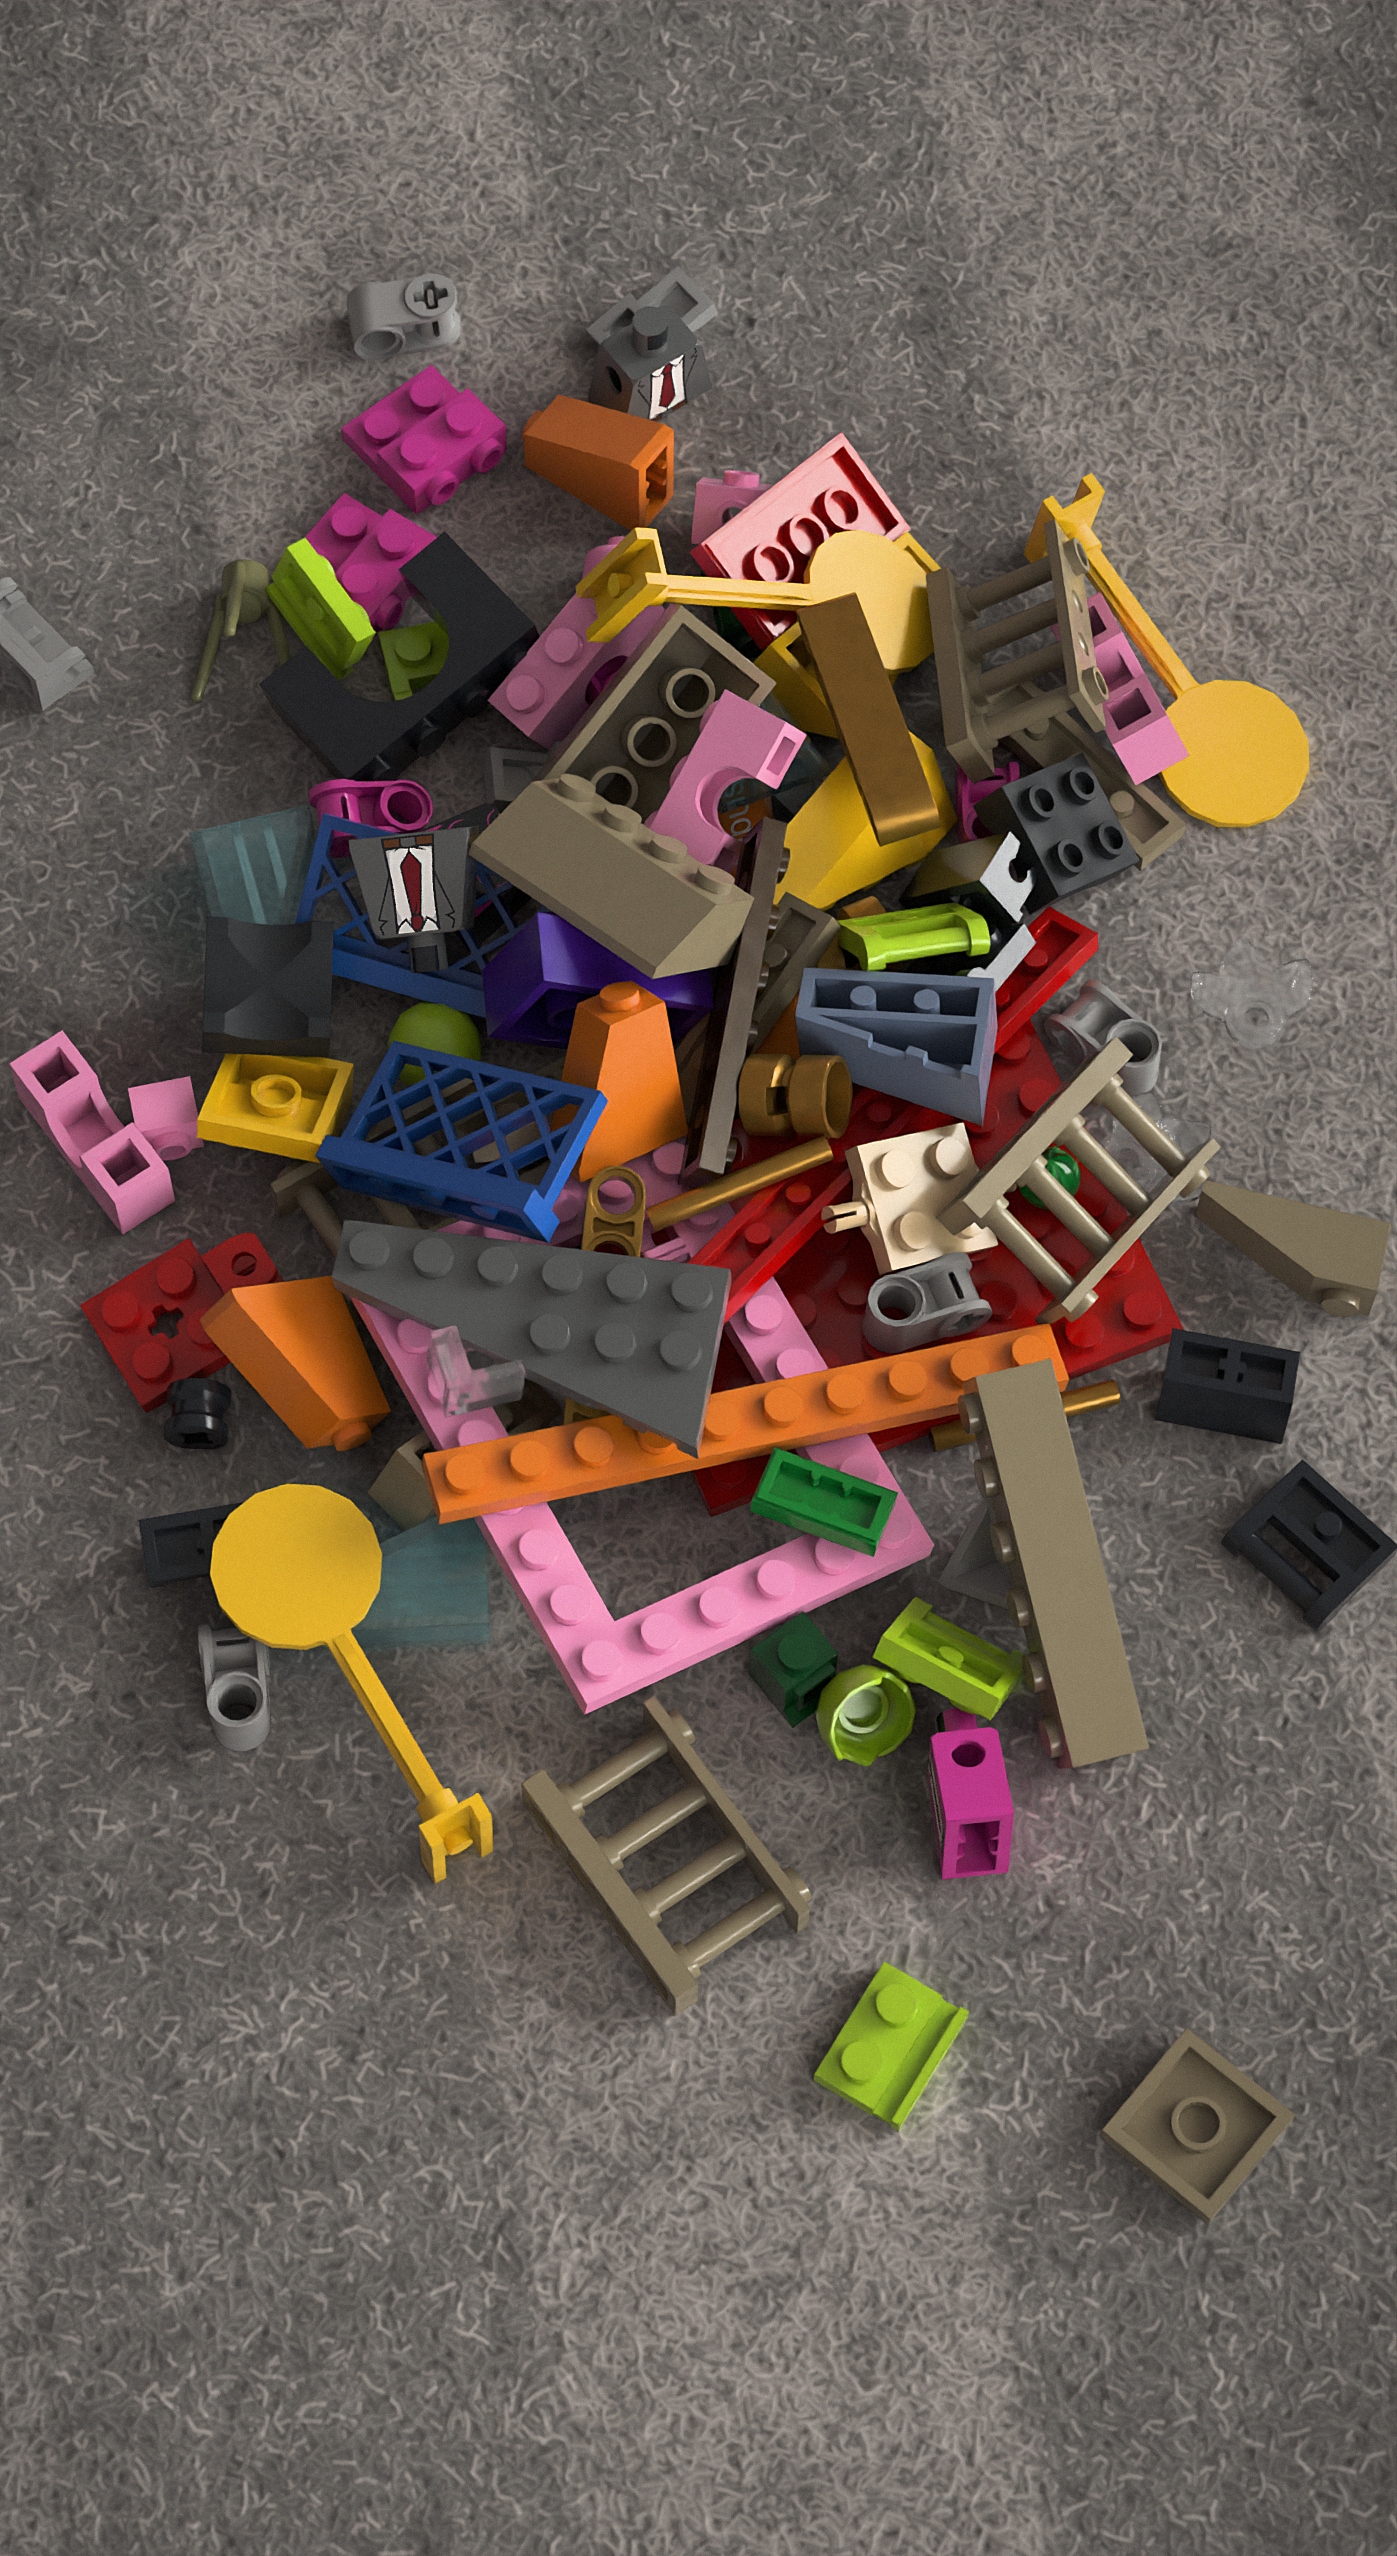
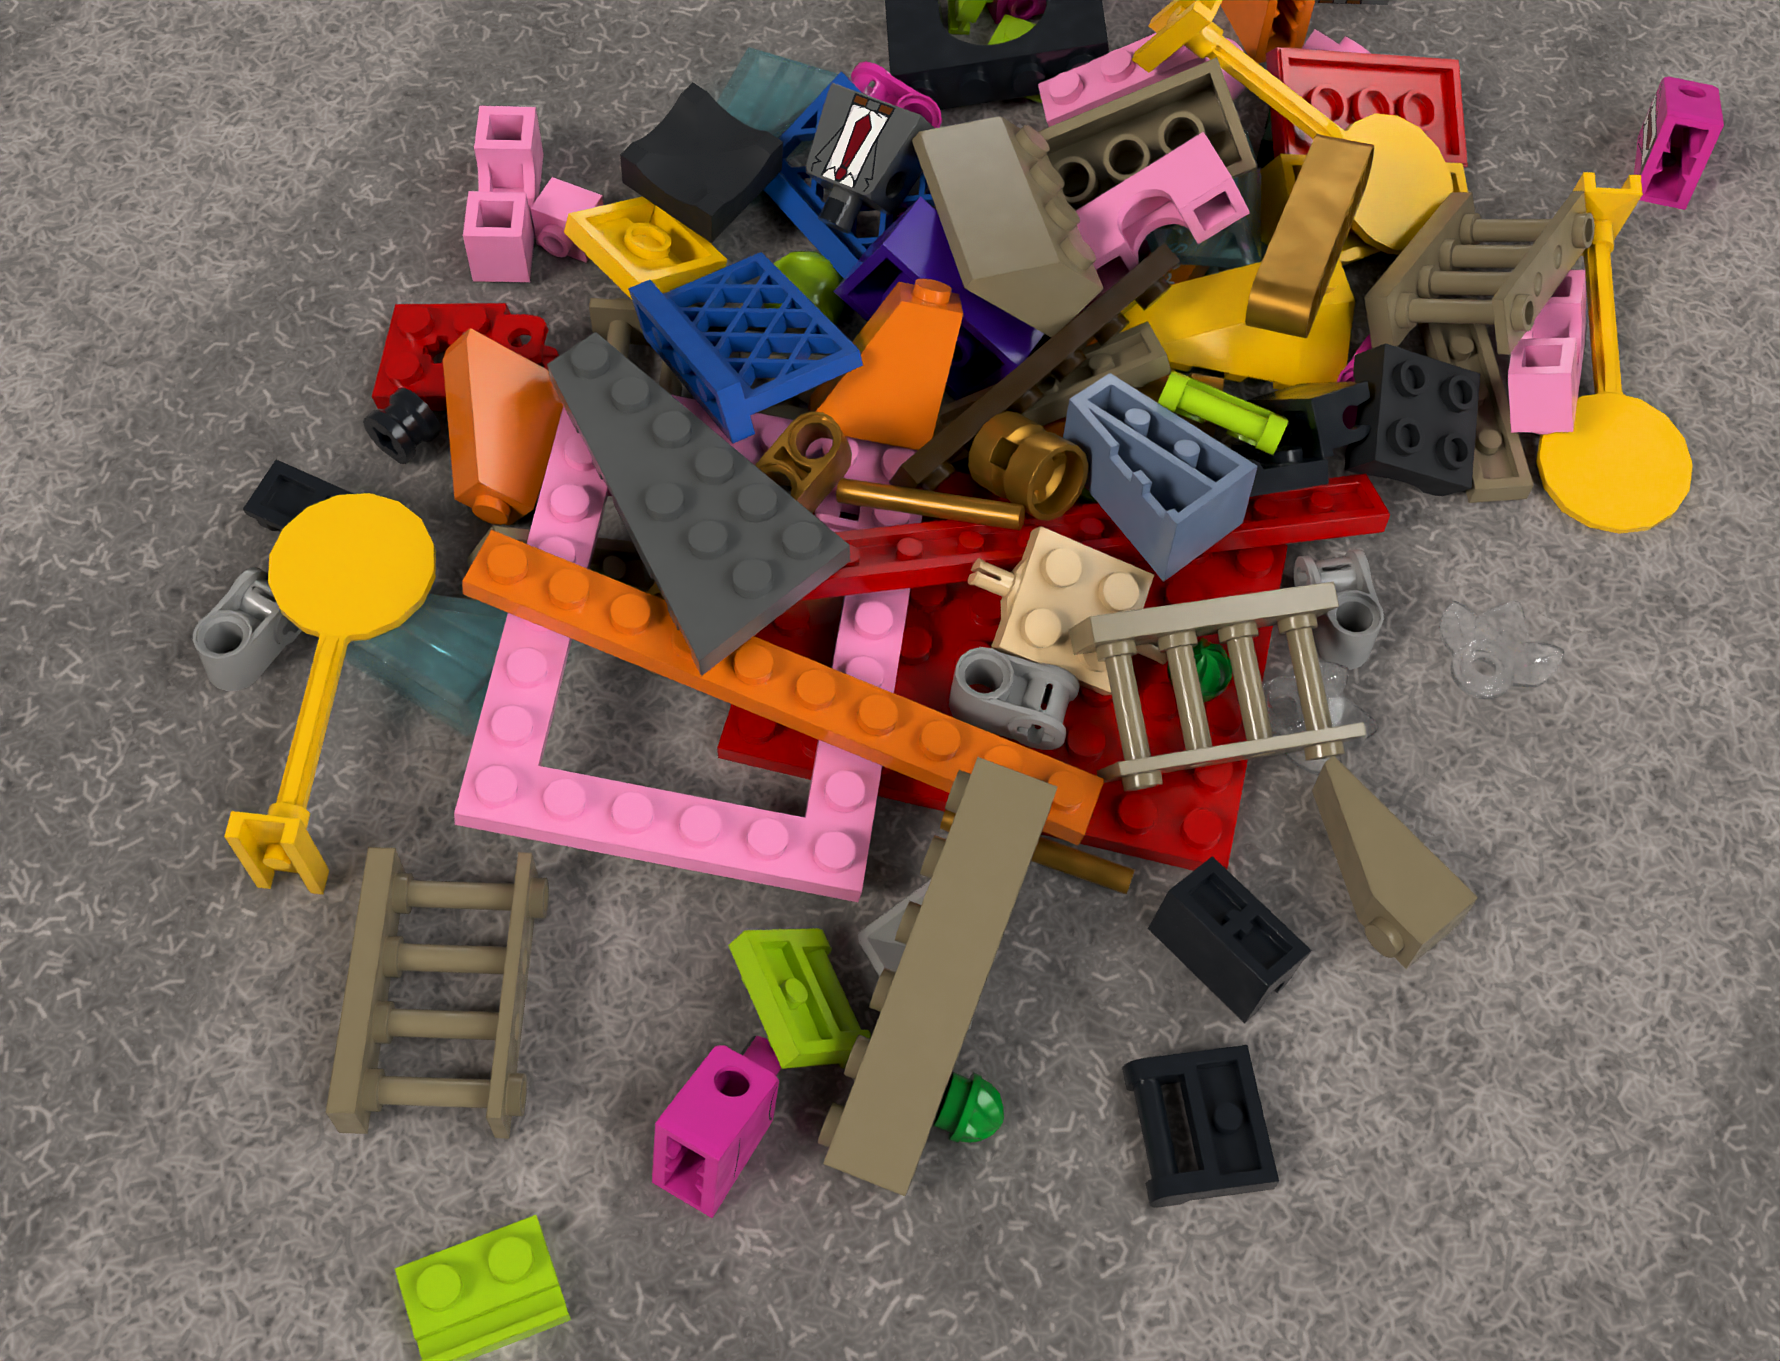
camera: 35 degrees right, 5 degrees down
clear panel [427,1325,526,1418] -> none
dark green window [749,1611,838,1728] -> none
green plate [750,1447,898,1557] -> none
lime hair [815,1664,916,1767] -> none
none -> green plate [933,1072,1004,1143]
none -> dark pink torso [1634,76,1724,210]

